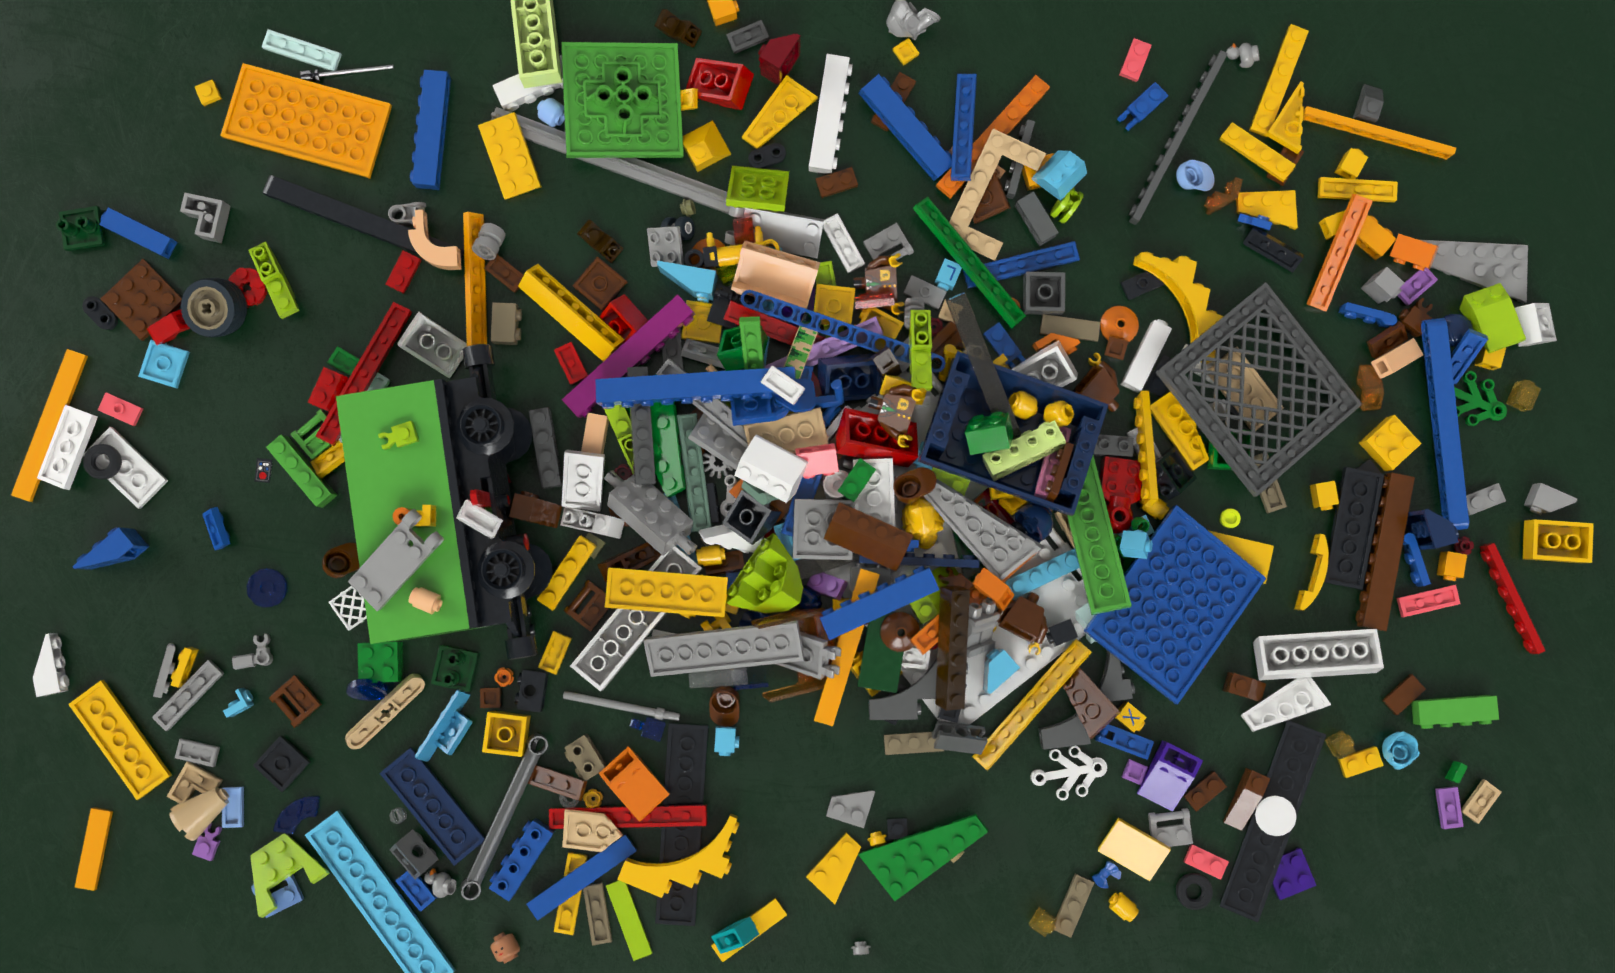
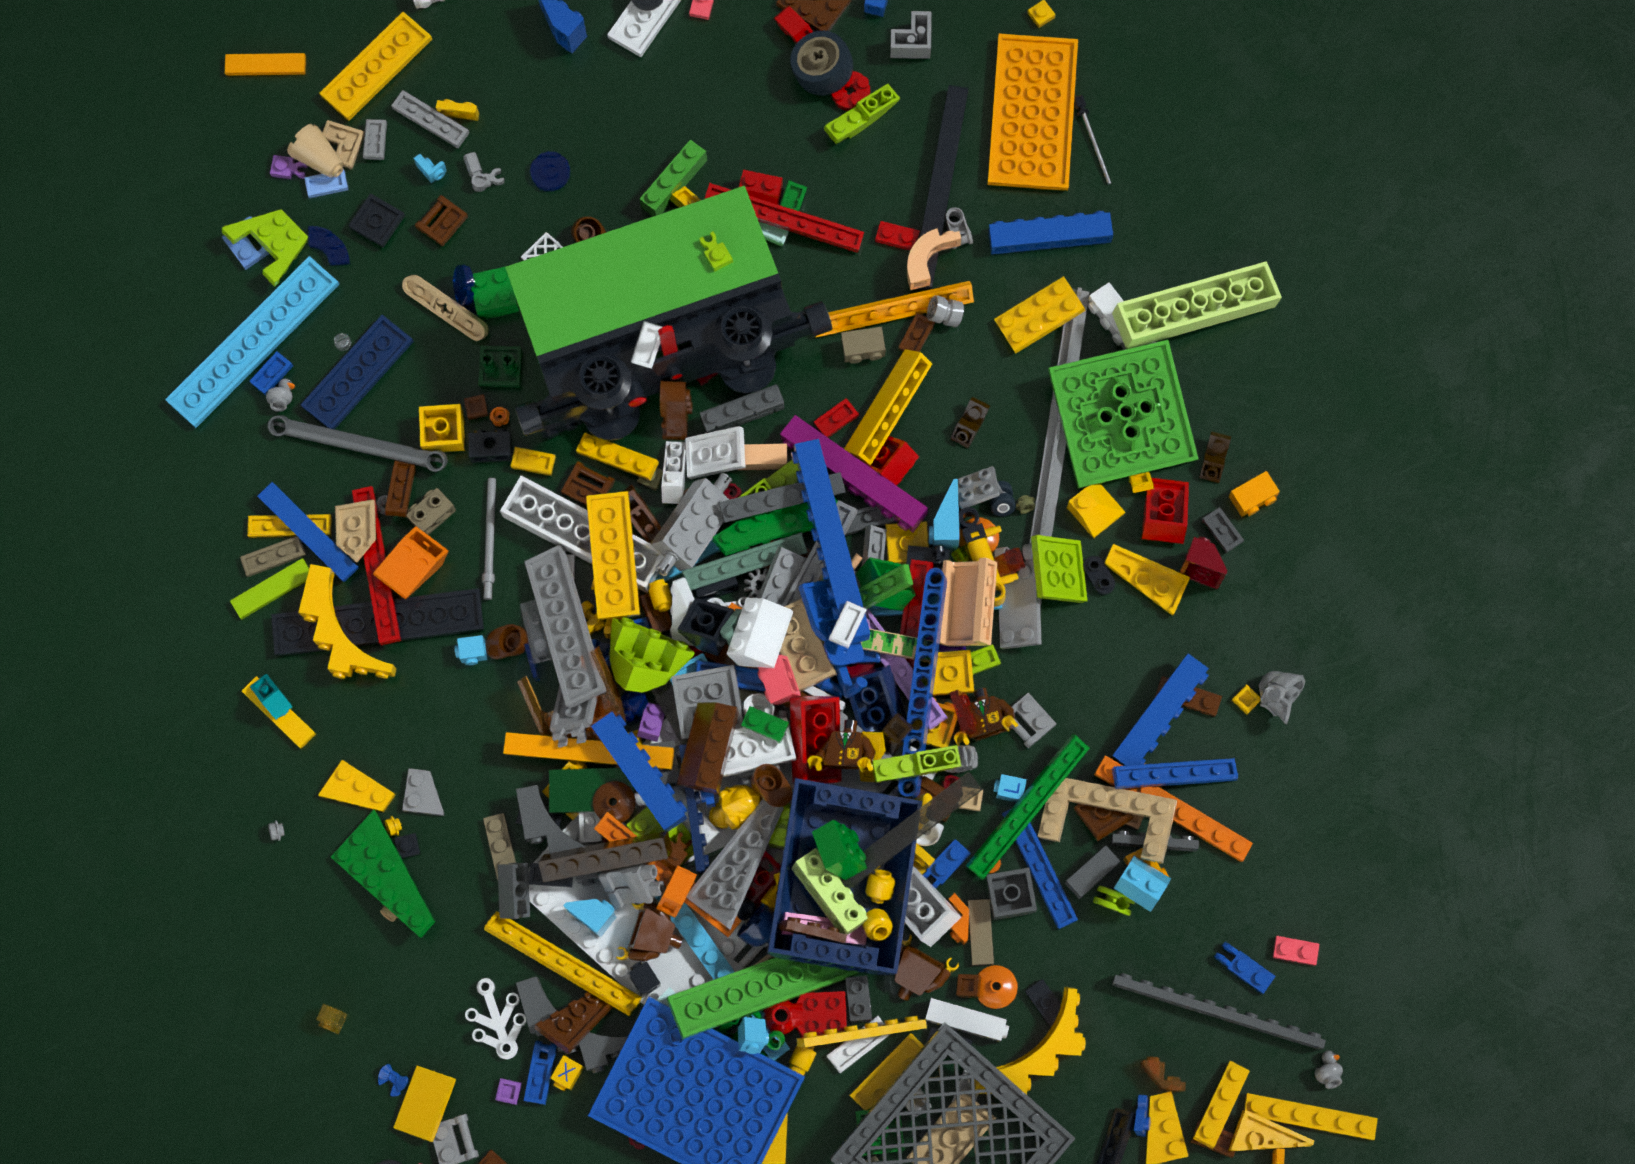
camera: 85 degrees right, 10 degrees down
medium azure tile [138,340,190,389] -> none
light grey hinge [153,643,175,698] -> none
blue plate [202,507,230,550] -> none
black sticker [254,458,272,483] -> none
light aqua tile [262,29,342,71] -> none
bright green plate [291,409,331,460] -> none
light grey hinge [348,509,444,611] -> none
dark grey brick [390,829,438,880] -> none
yellow leg [392,505,436,527] -> none
white slope [397,311,467,379] -> none
light nougat brick [409,587,443,614] -> none
dark azure bracket [415,690,473,762] -> none
blue brick [489,818,555,901] -> none
nougat head [490,932,520,964] -> none
light blue head [537,98,565,127] -> none
reddish brown plate [572,256,627,311] -> none
yellow plate [583,789,603,807] -> none
clear blue plate [630,717,666,742] -> none
white brick [809,54,853,174] -> none
reddish brown plate [815,167,858,198] -> none
white tile [823,213,865,273] -> none
light grey plate [903,275,947,310] -> none
dark tan plate [1052,873,1094,938] -> none
yellow brick [1108,892,1139,922] -> none
slope [1137,740,1203,812] -> none
black plate [1155,446,1197,500] -> none
light blue cap [1176,160,1214,191] -> none
neon yellow tile [1220,508,1241,528] -> none

